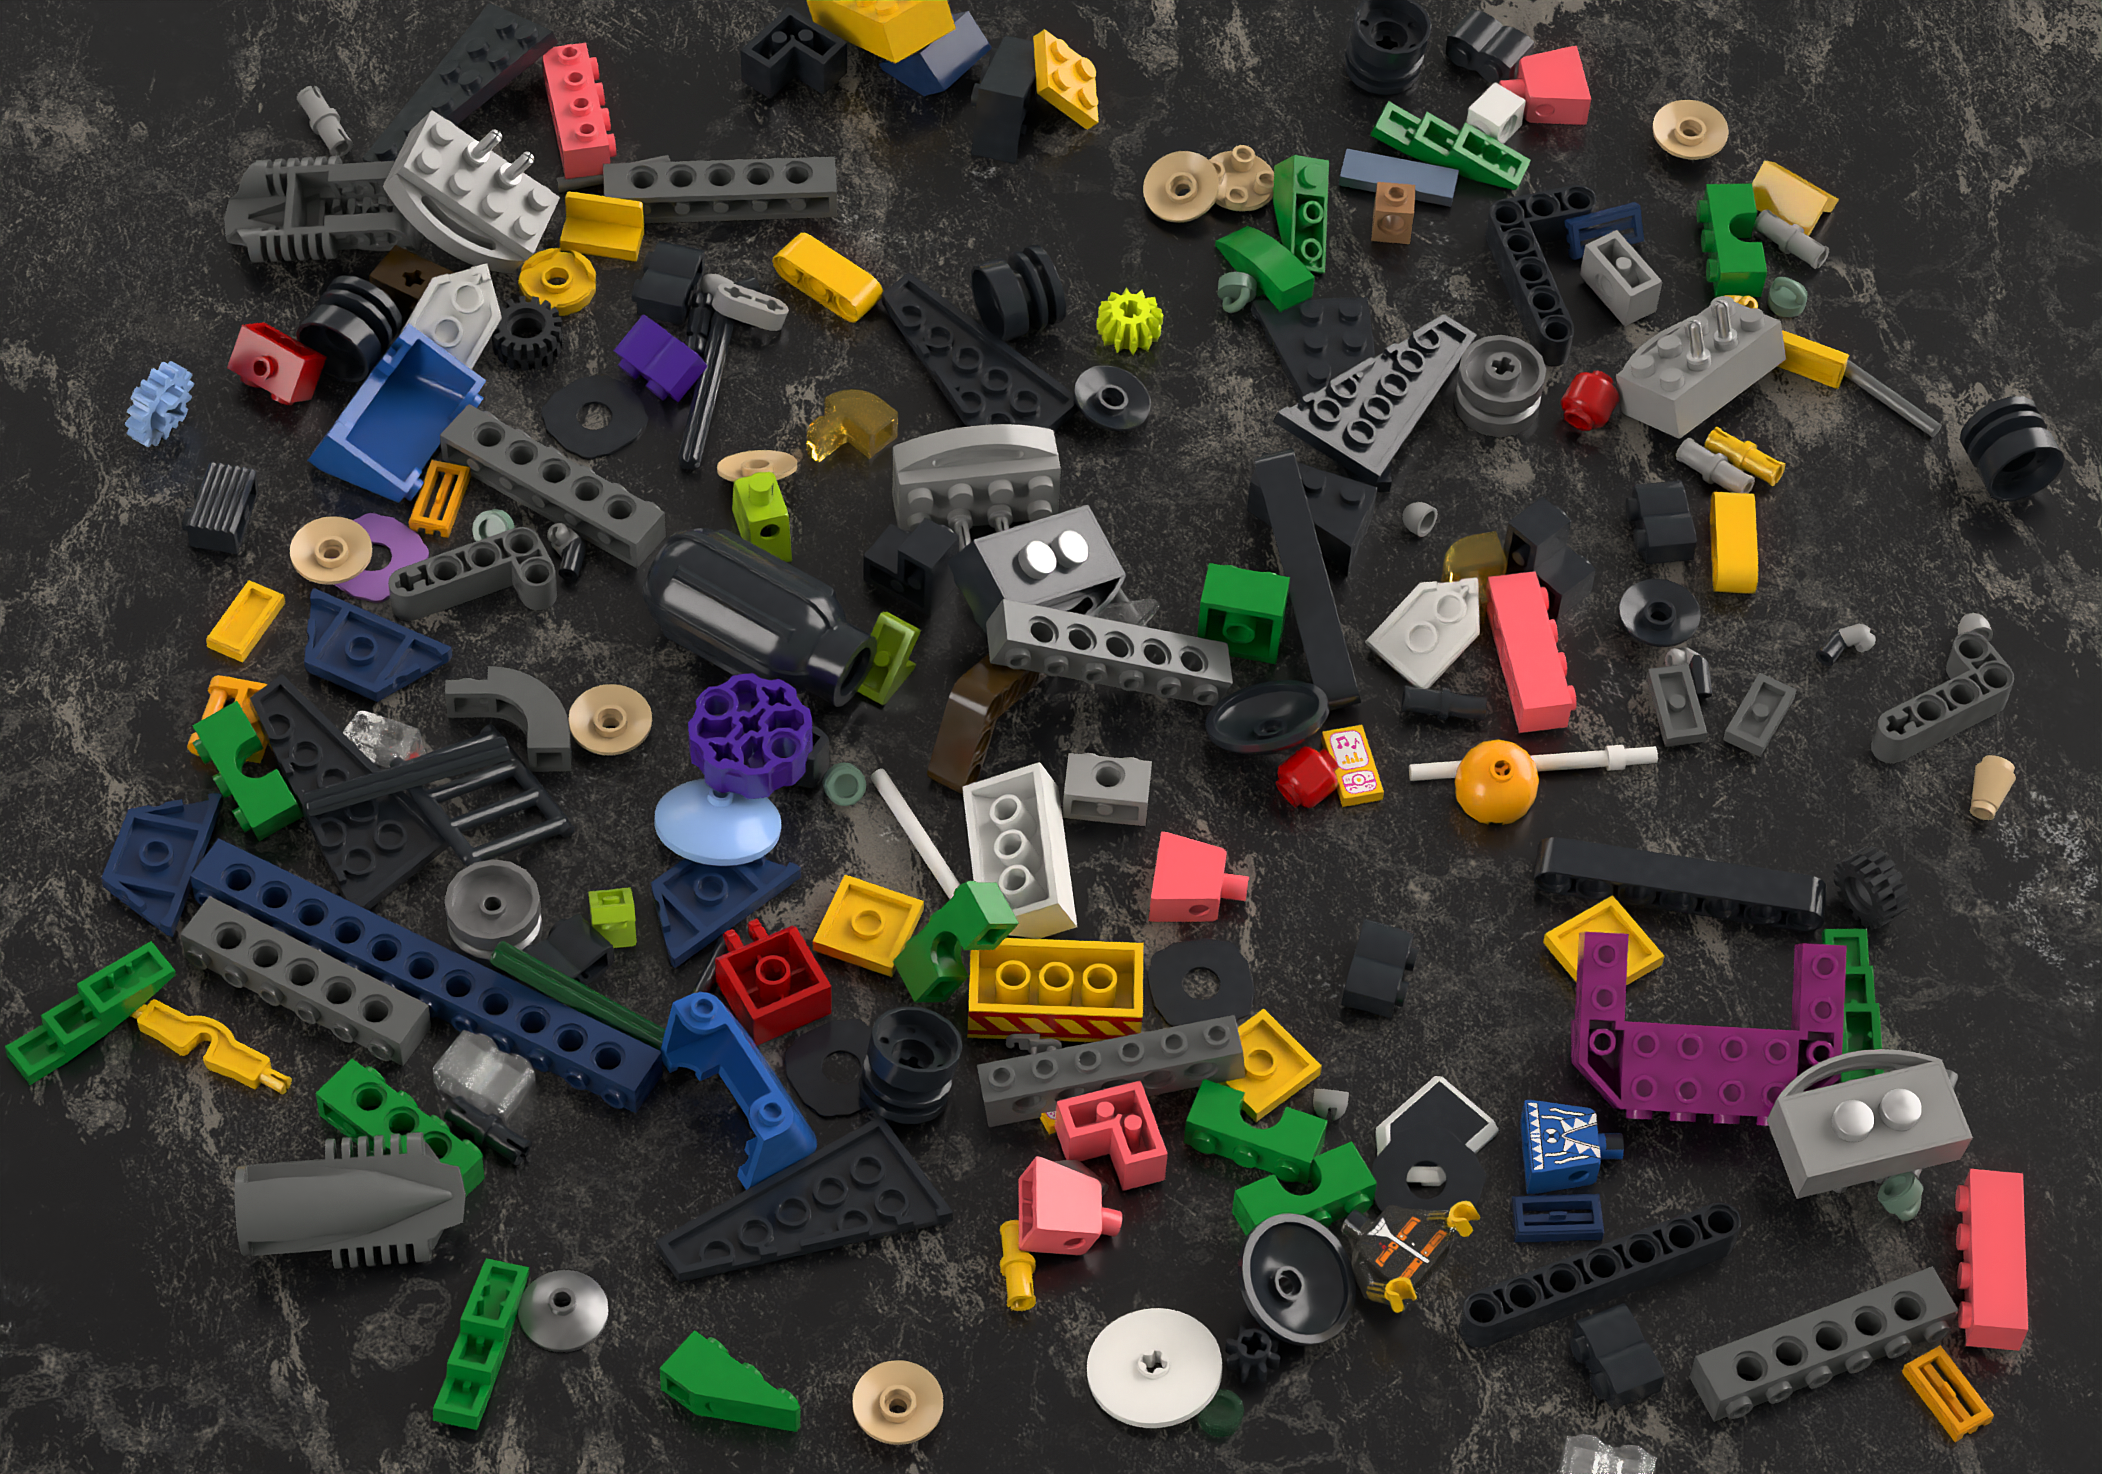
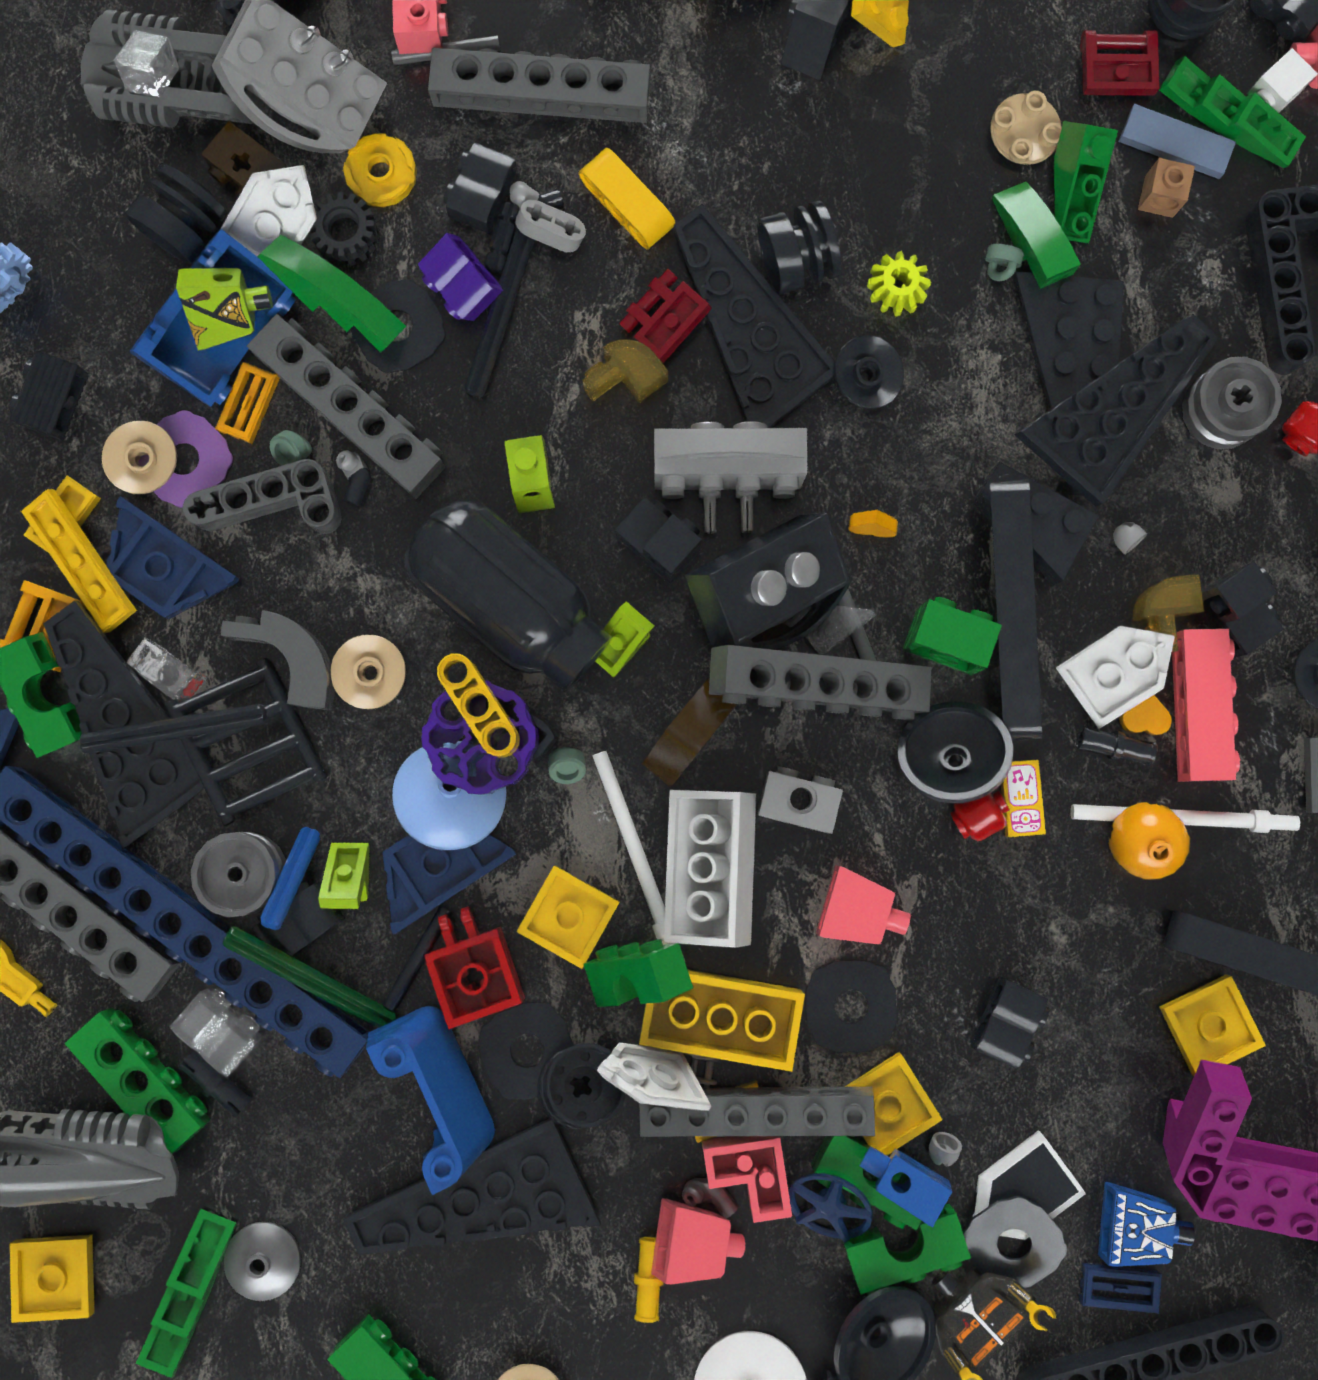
camera: 10 degrees right, 30 degrees up
red brick [227,322,326,405] -> none
yellow panel [560,191,644,261] -> none
tan dish [717,450,797,482] -> none
tan dish [1143,151,1220,223] -> none
none -> yellow plate [10,1235,94,1323]
none -> yellow tile [21,489,137,633]
none -> clear brick [114,30,179,98]
none -> lime torso [176,268,273,351]
none -> green slope [257,235,406,353]
none -> blue axle [260,827,320,930]
none -> yellow beam [437,654,520,757]
none -> white tile [597,1043,711,1111]
none -> dark red plate [619,268,712,363]
none -> dark blue wheel [788,1173,873,1242]
none -> light orange tile [848,510,898,538]
none -> blue torso [859,1145,952,1228]
none -> dark red plate [1080,30,1159,95]
none -> light orange tile [1119,695,1172,735]

